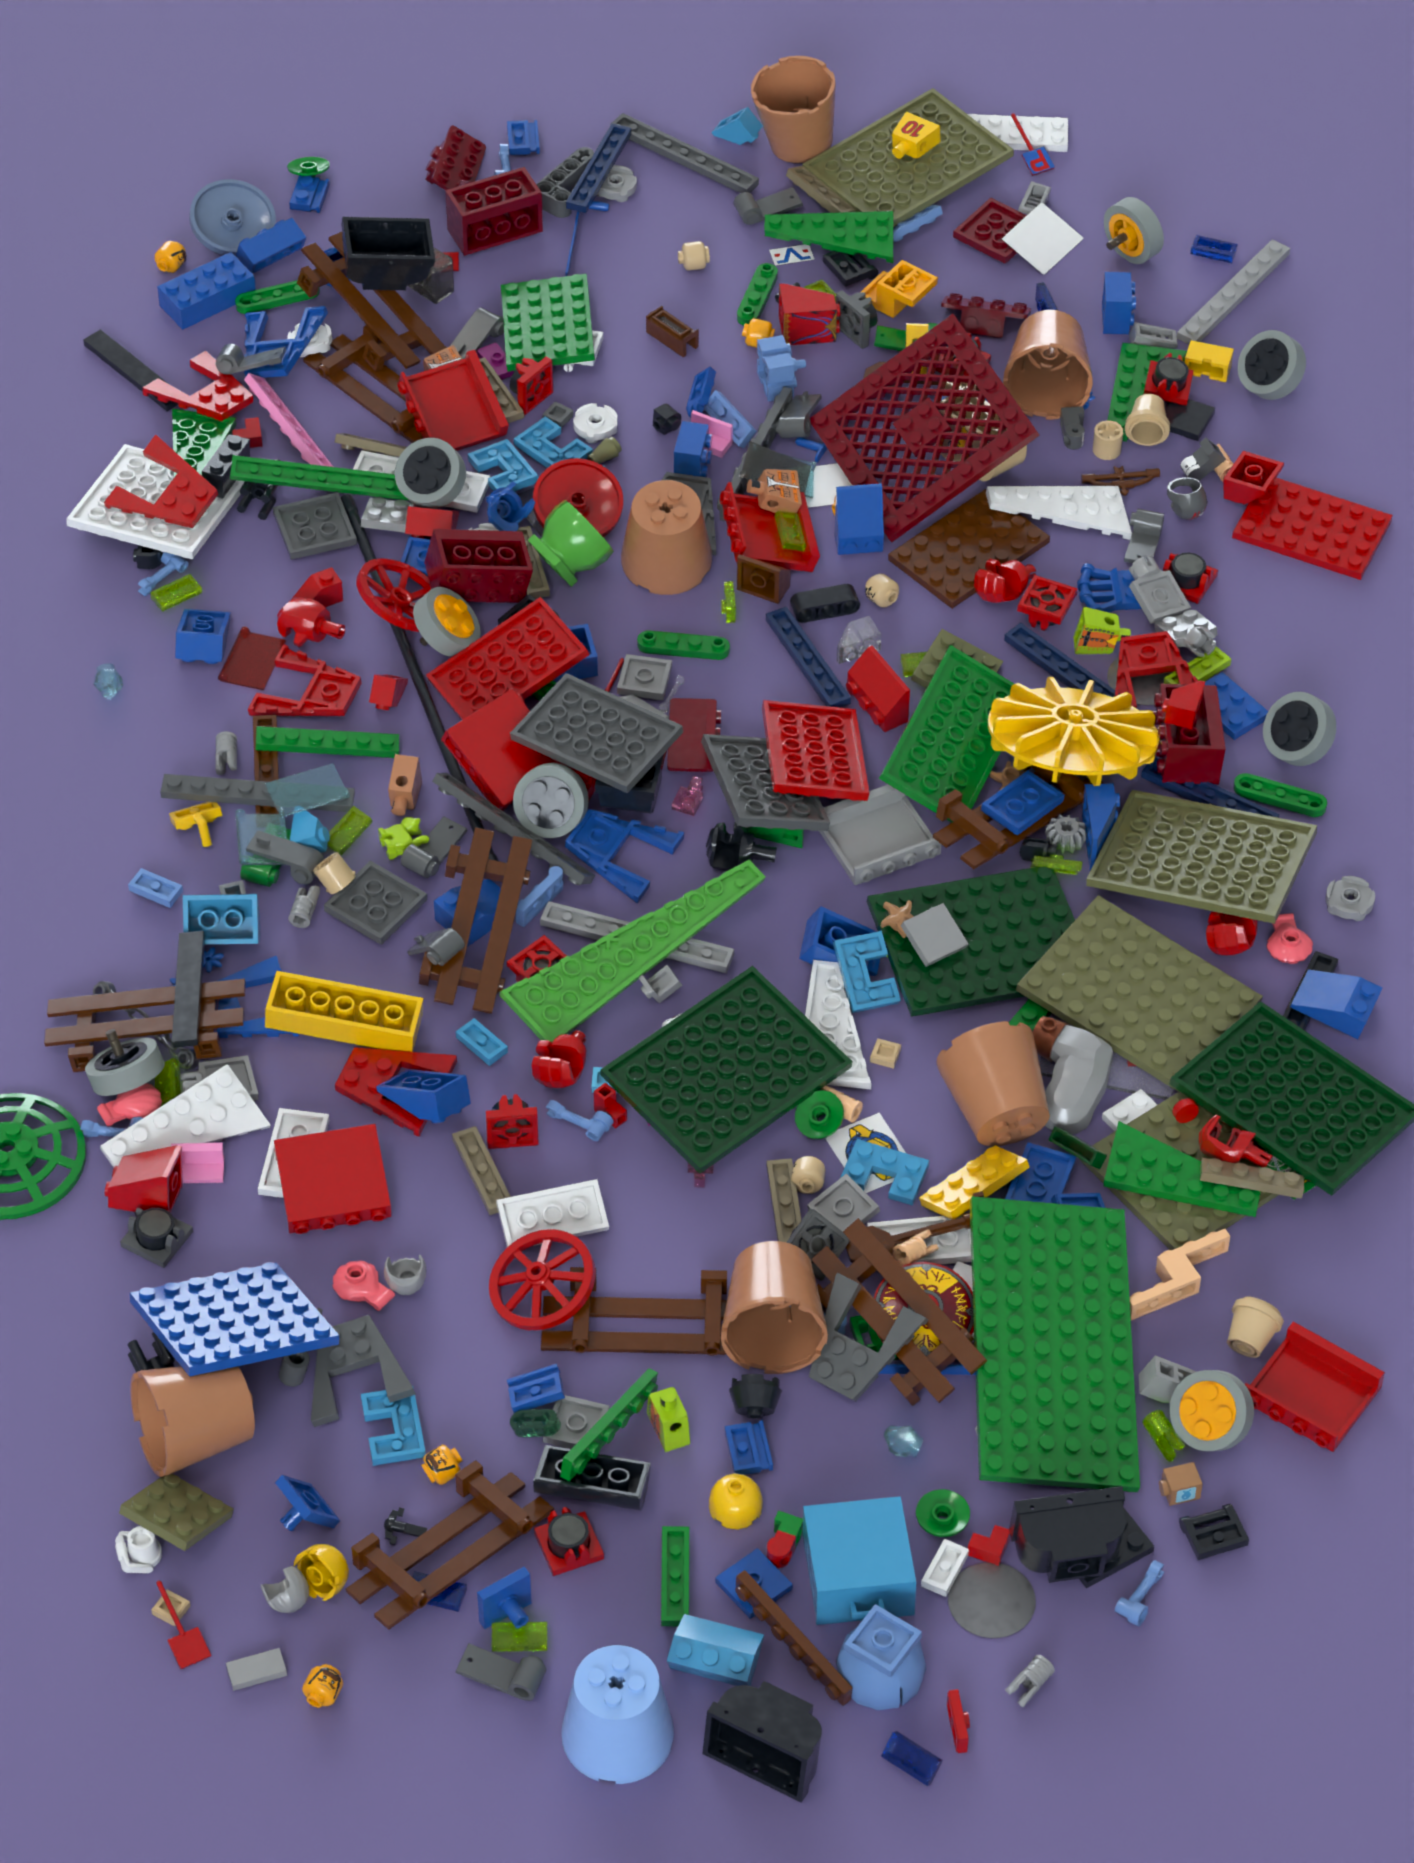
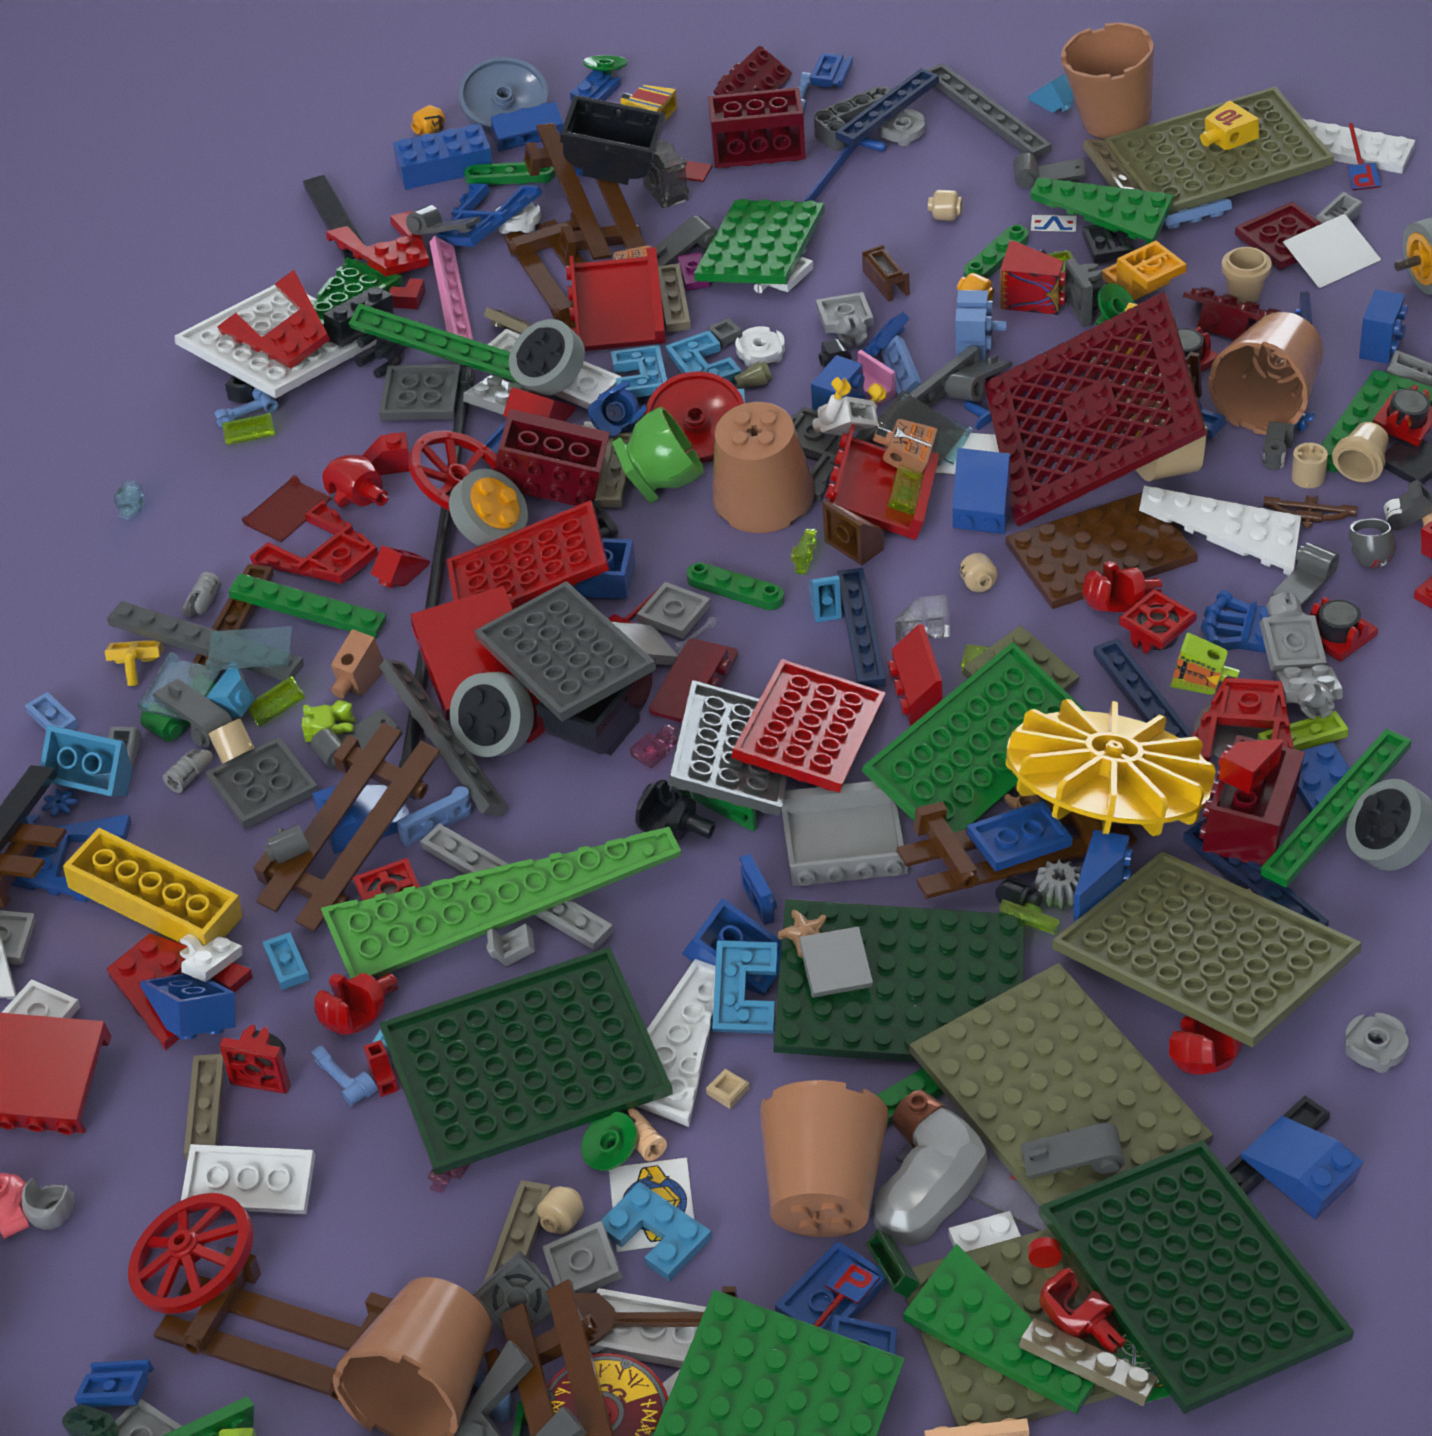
camera: 25 degrees right, 5 degrees down
blue slope [175,609,231,664] -> none
red piece [509,356,553,416] -> none
blue wing [565,809,685,903] -> none
black beam [790,584,860,623] -> none
light nougat hinge [892,1229,939,1266] -> none
yellow plate [919,1145,1030,1220] -> none
green plate [1233,773,1327,817] -> none
coral animal [1266,913,1313,964] -> none
none -> white plate [180,934,242,982]
none -> yellow torso [620,85,678,123]
none -> blue plate [739,854,777,925]
none -> dark azure slope [808,575,842,623]
none -> white torso [813,377,887,436]
none -> piece [813,1259,880,1327]
none -> light grey plate [816,292,874,348]
none -> dark grey door [1021,1123,1124,1180]
none -> green dish [1098,283,1135,320]
none -> tan piece [1221,247,1272,303]
none -> green plate [1261,728,1411,888]

